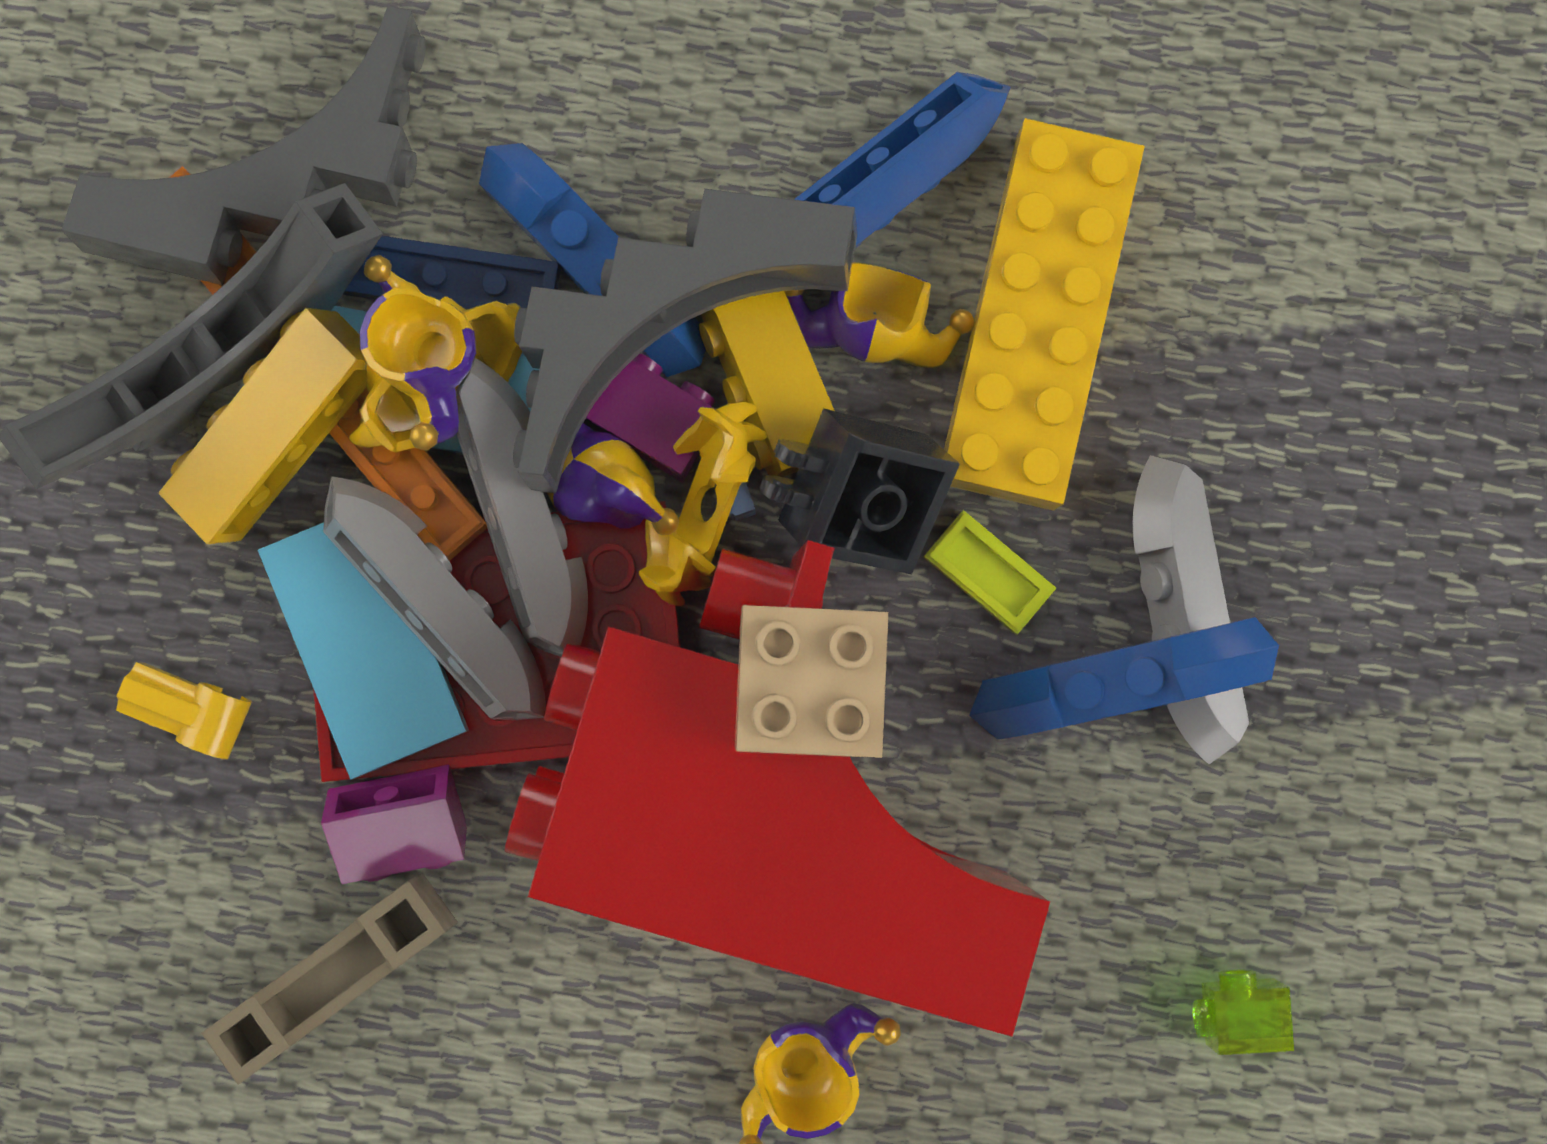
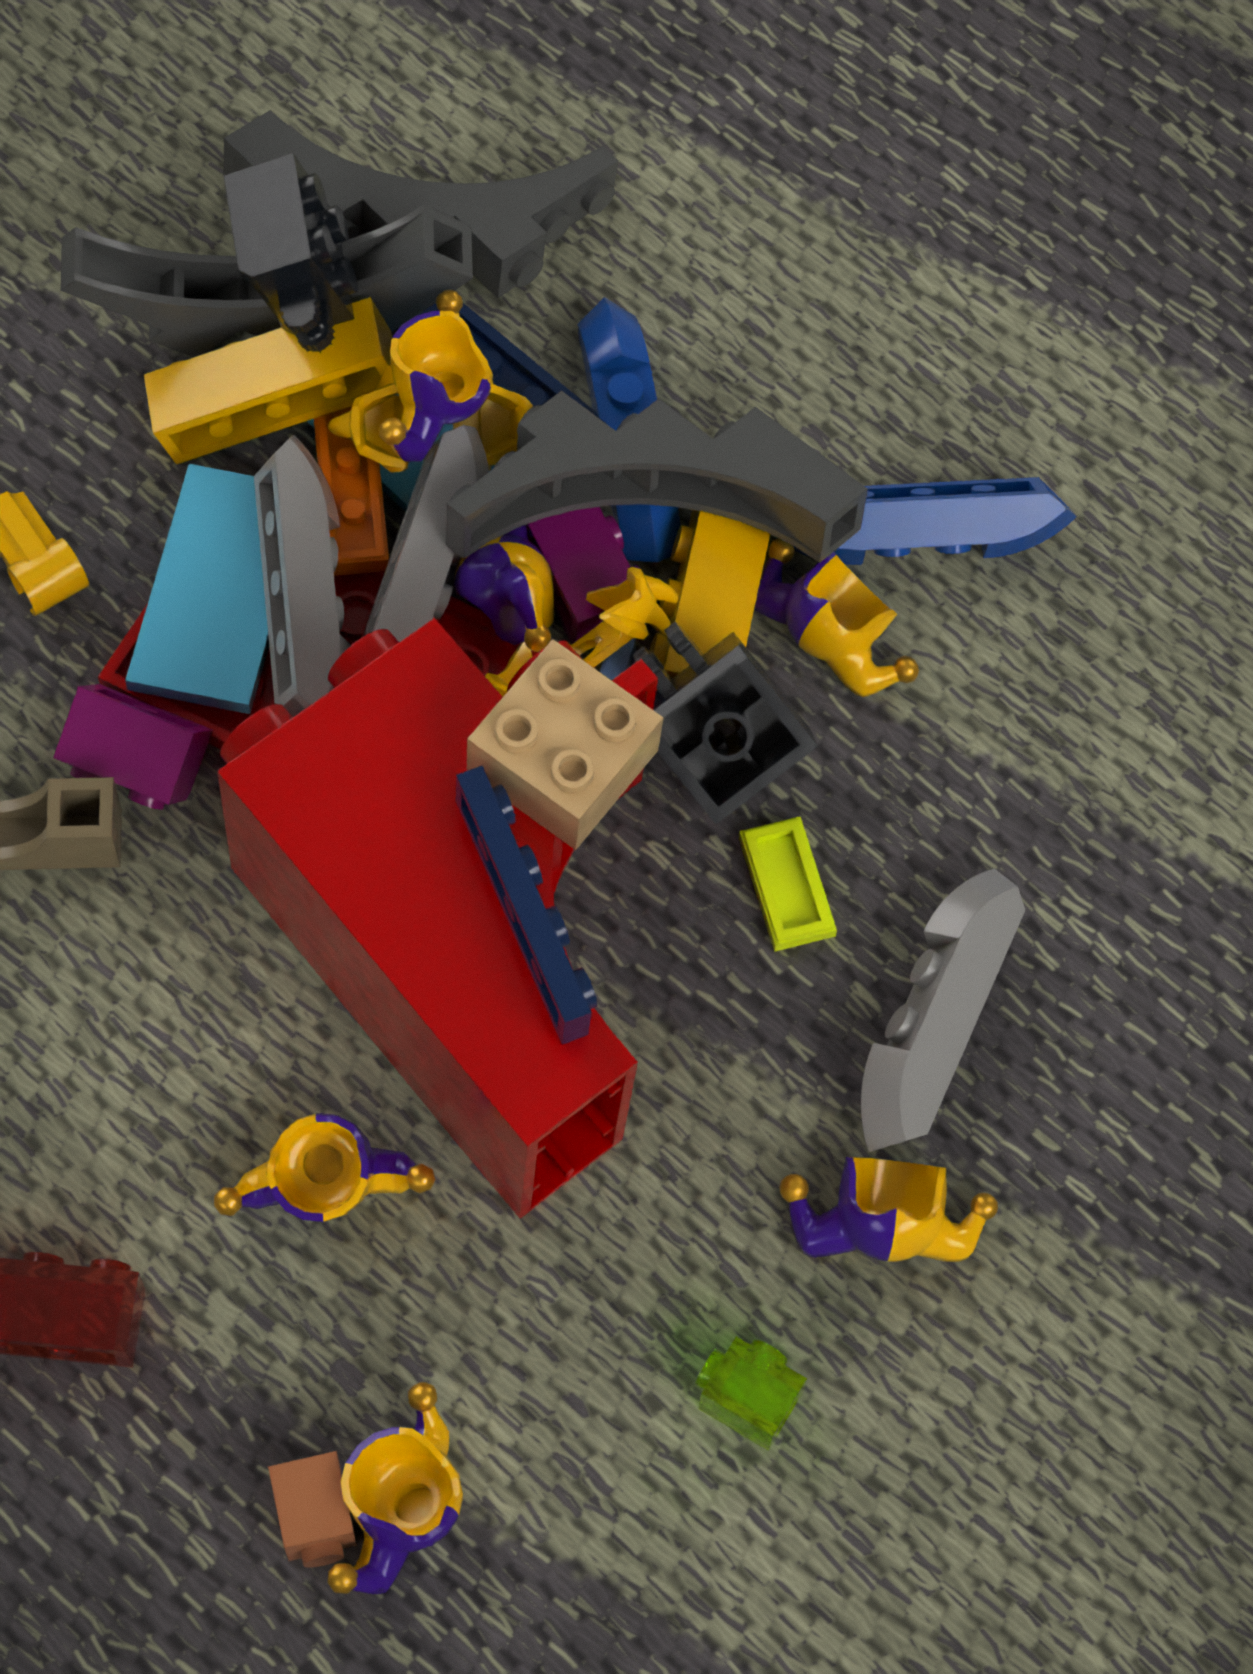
camera: 30 degrees right, 20 degrees down
yellow brick [944,118,1145,511] -> none
blue brick [969,617,1279,740] -> none
none -> black hinge [224,153,358,353]
none -> dark blue plate [456,766,598,1045]
none -> piece [779,1157,998,1262]

